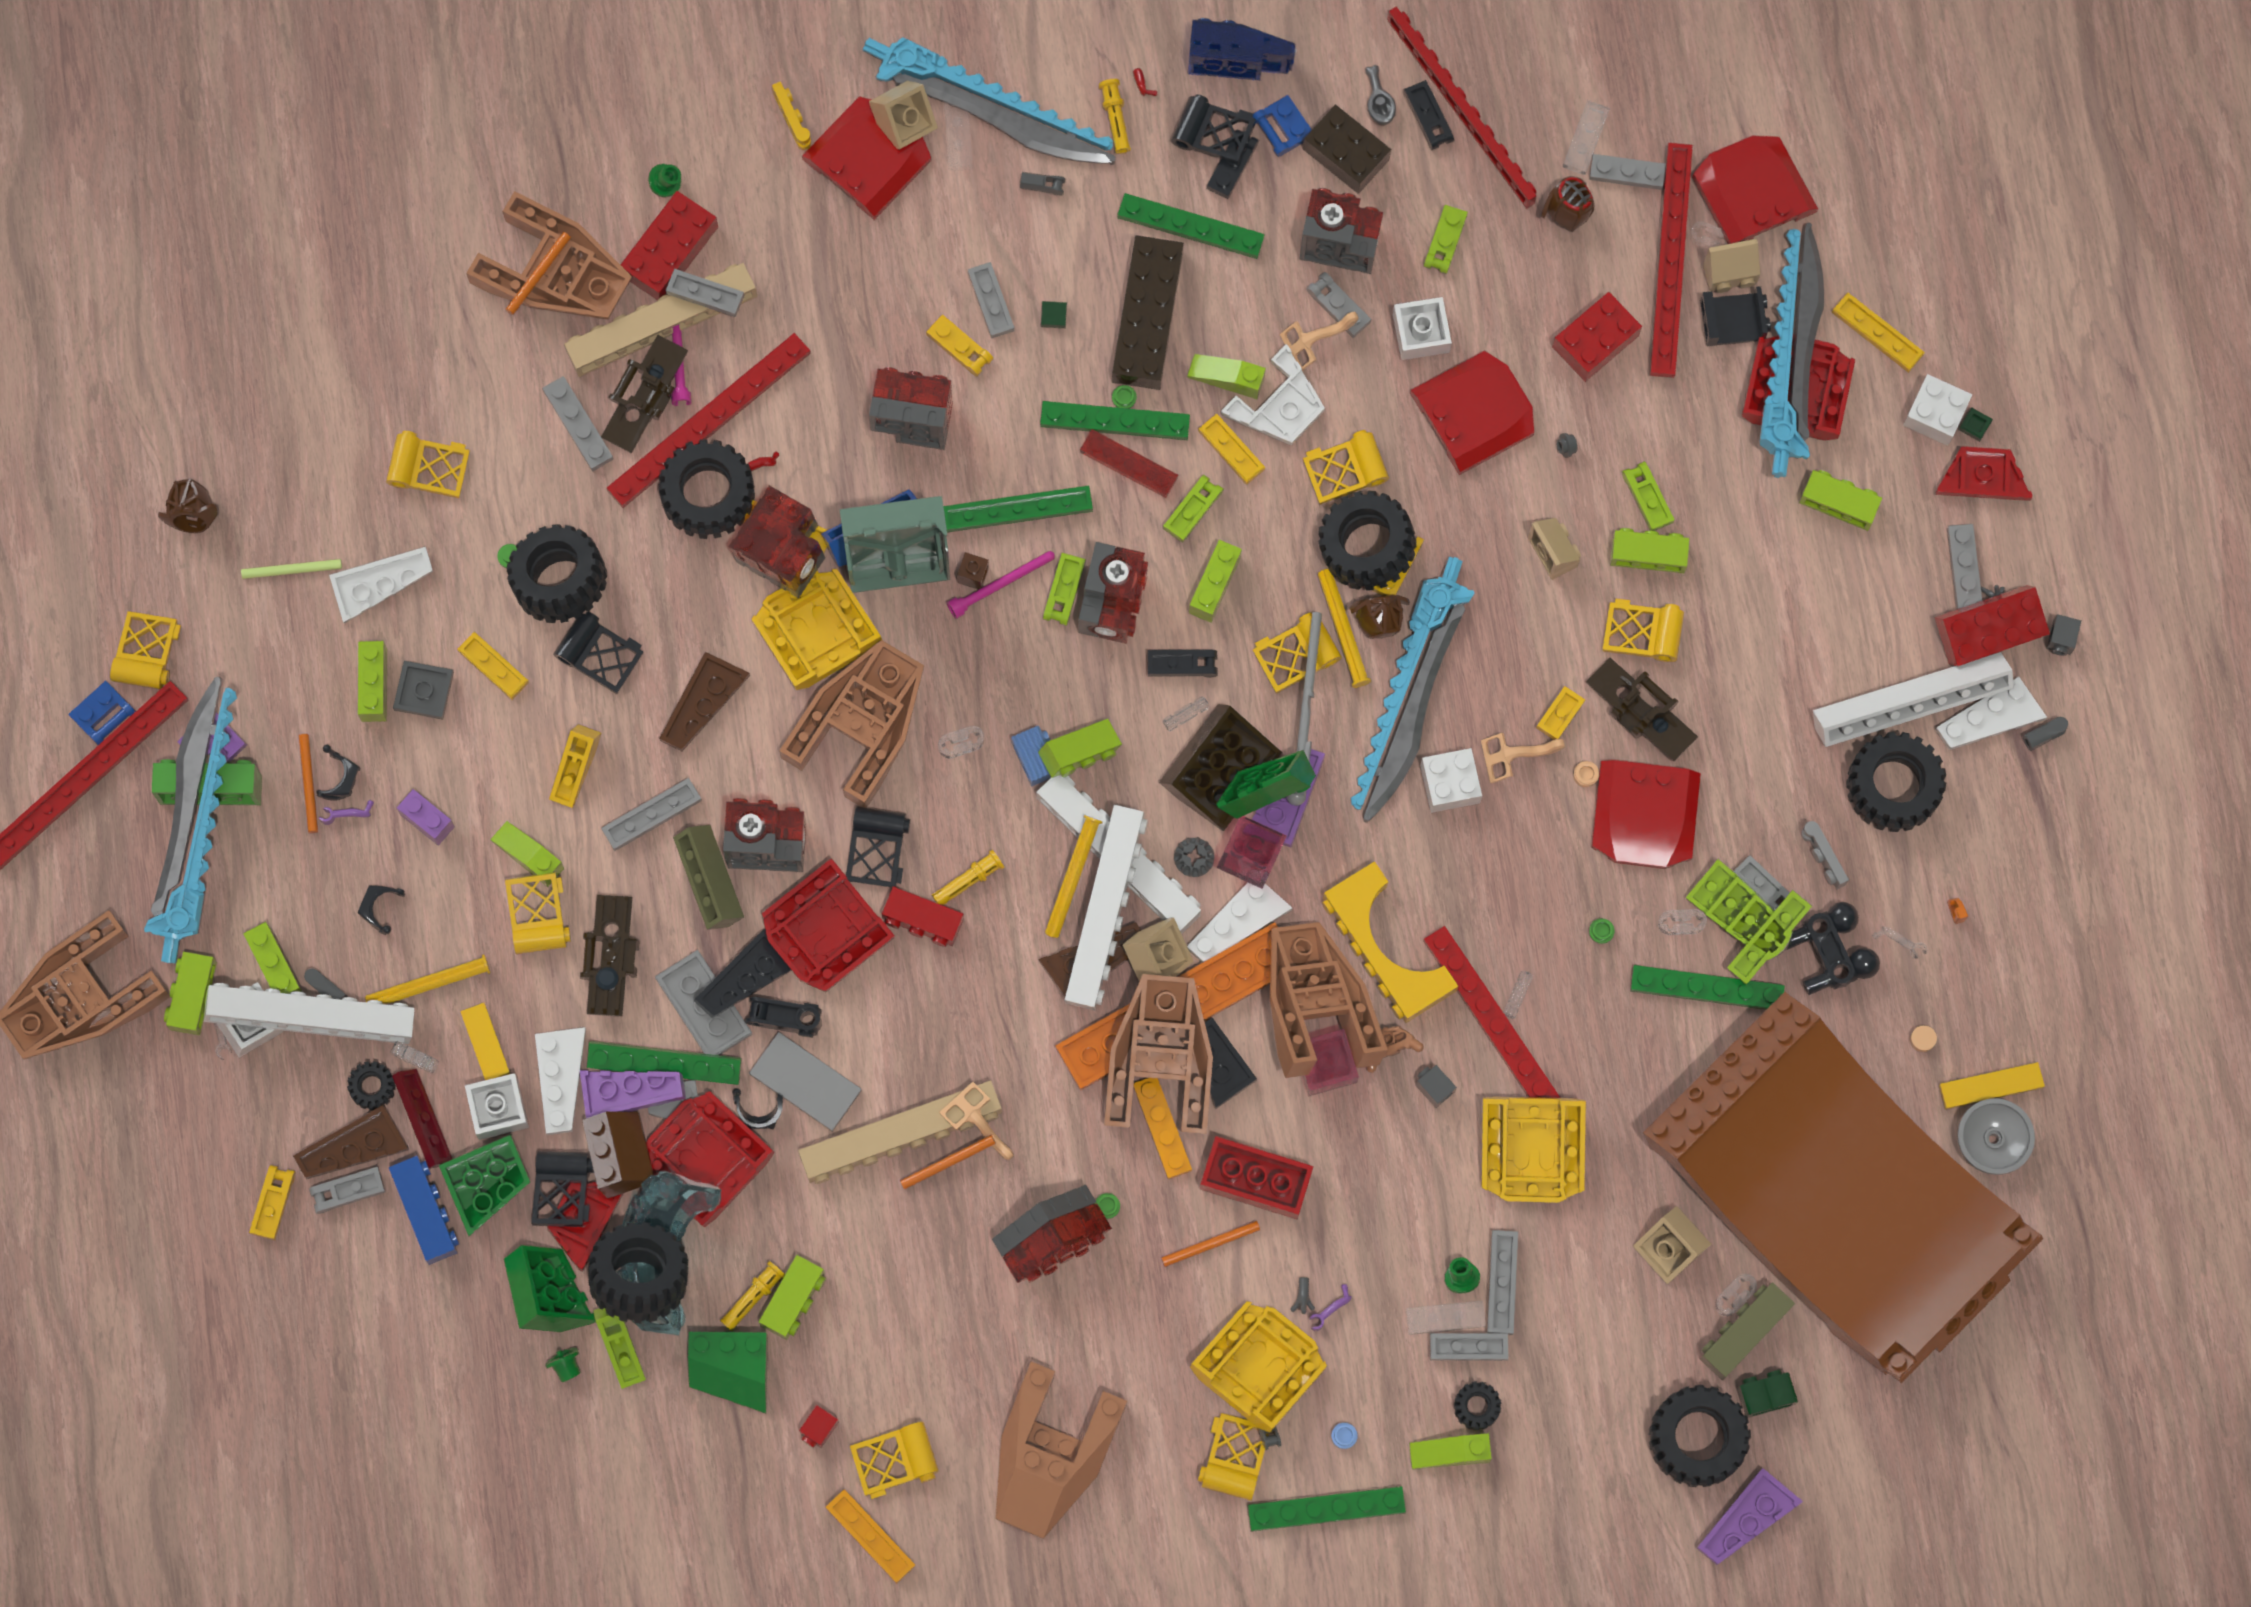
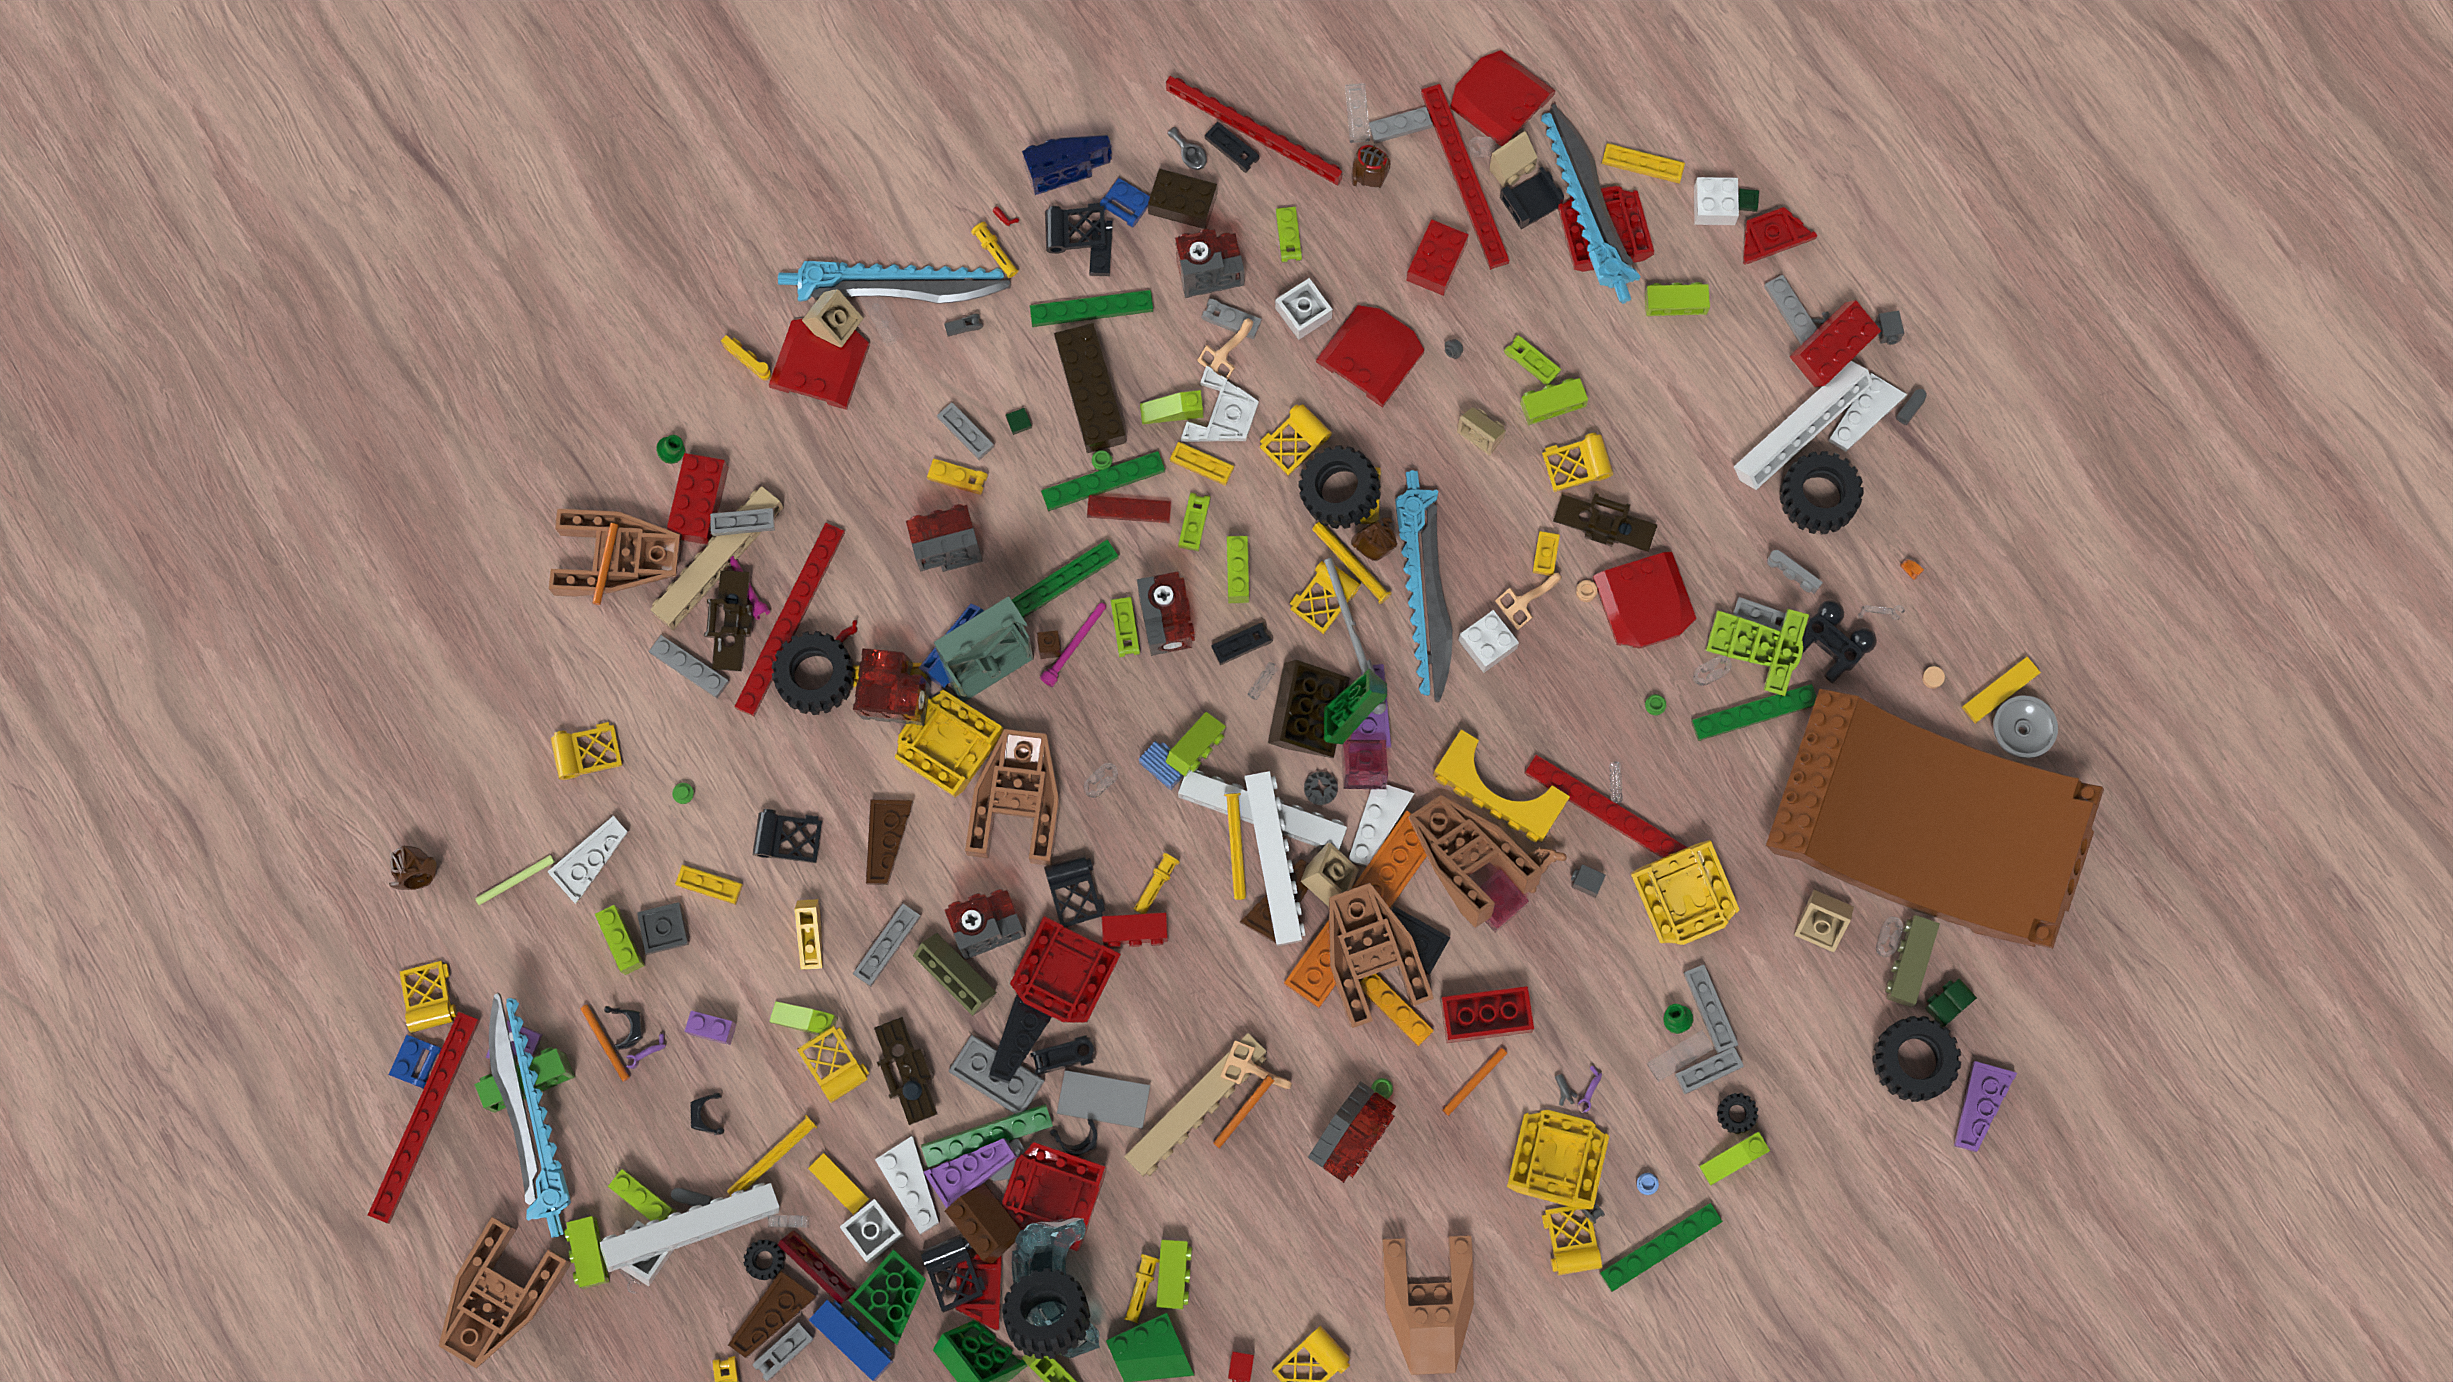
camera: 20 degrees left, 0 degrees up
black tyre [507,524,607,623] -> none

